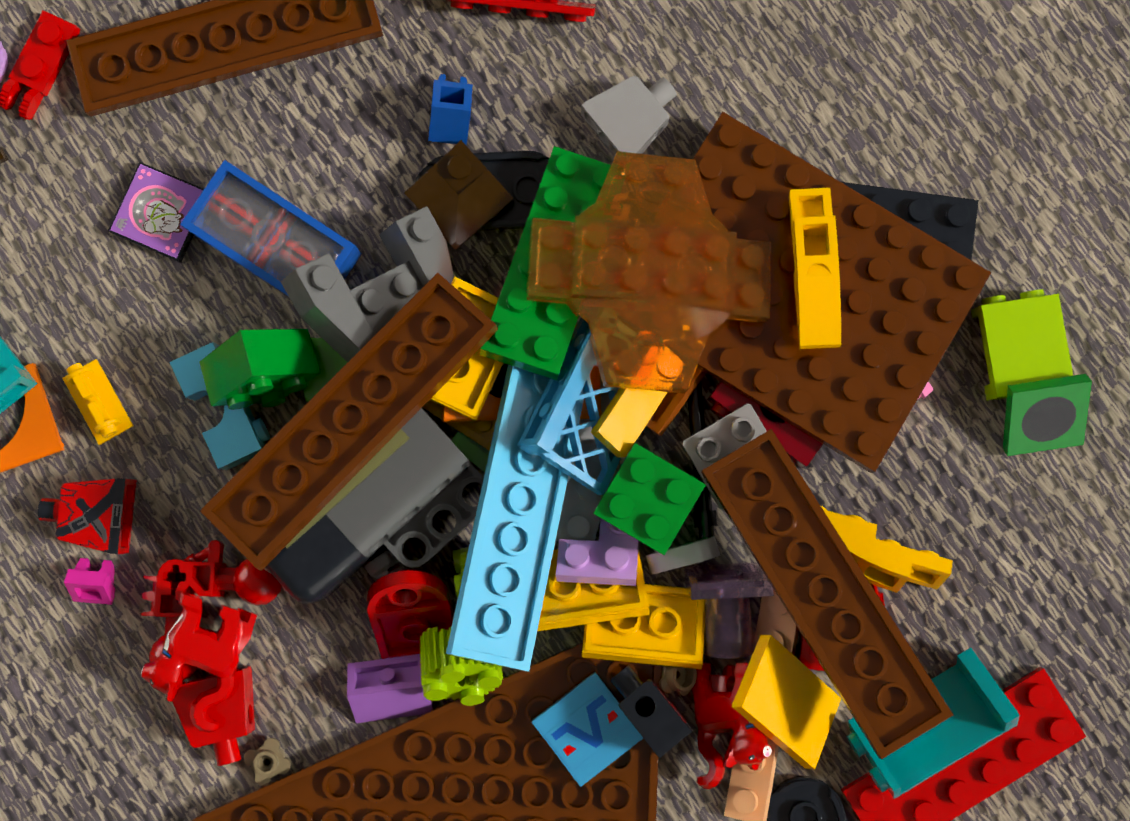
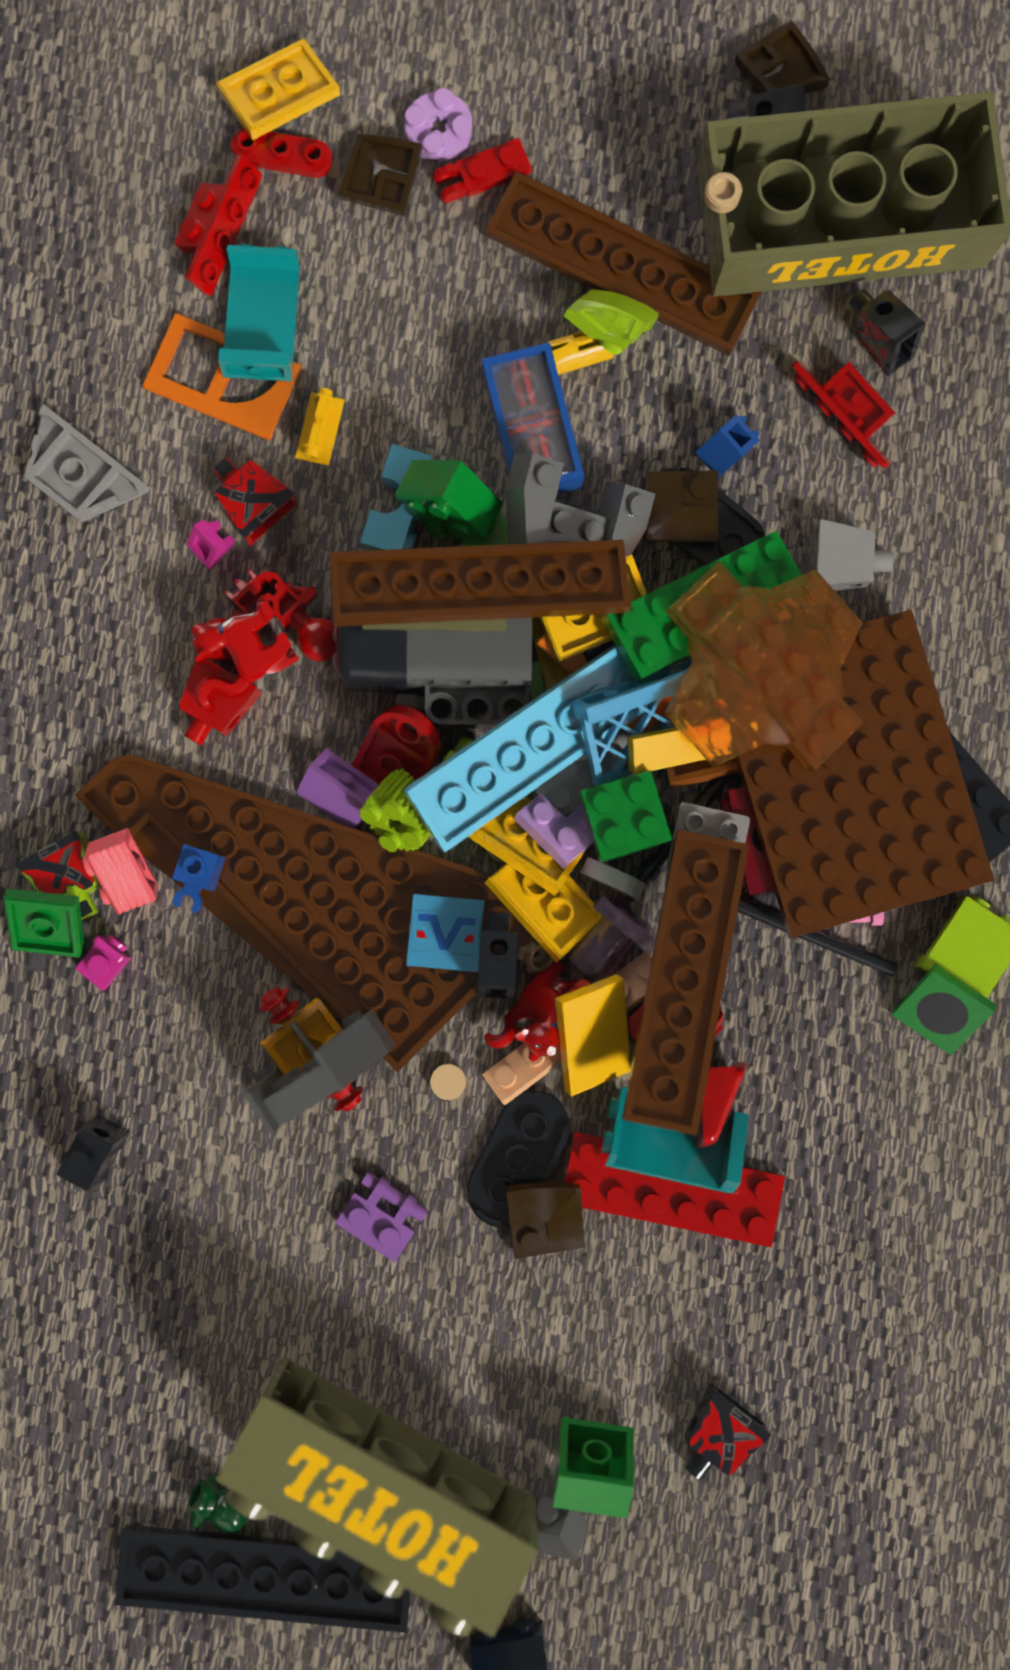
camera: 40 degrees right, 0 degrees up
tile [108,162,204,263] -> none
dark tan plate [244,738,291,786] -> none
yellow slope [789,188,841,349] -> none
yellow slope [820,505,953,593] -> none
none -> yellow arm [547,331,614,375]
none -> lime slope [563,289,659,354]
none -> red piece [695,1062,747,1148]
none -> black bar [737,894,898,977]

